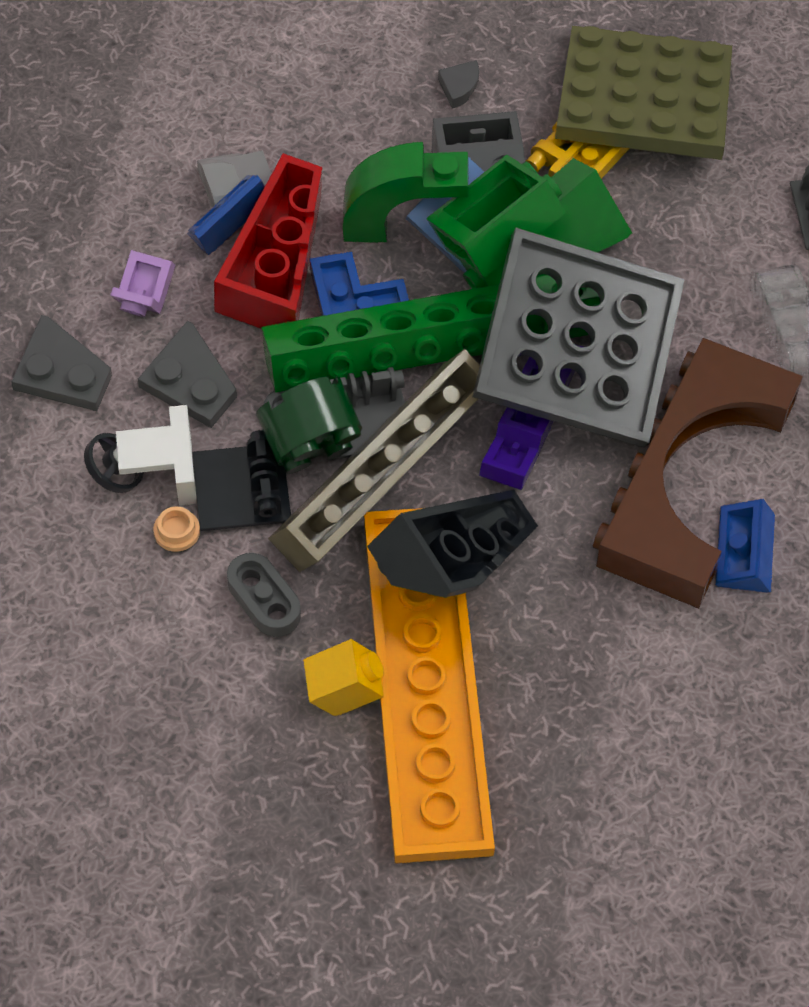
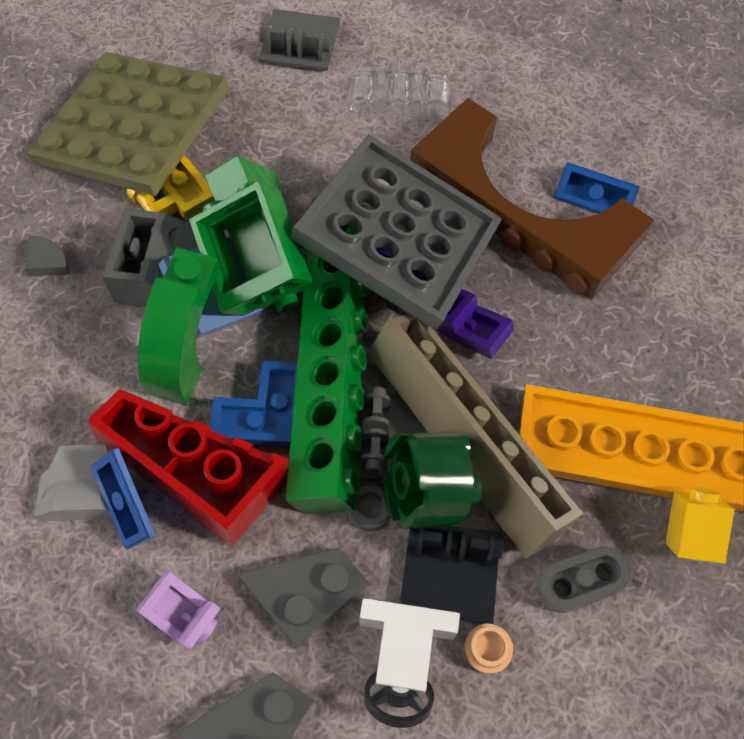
camera: 75 degrees left, 5 degrees up
black wedge [367,489,538,598] -> none

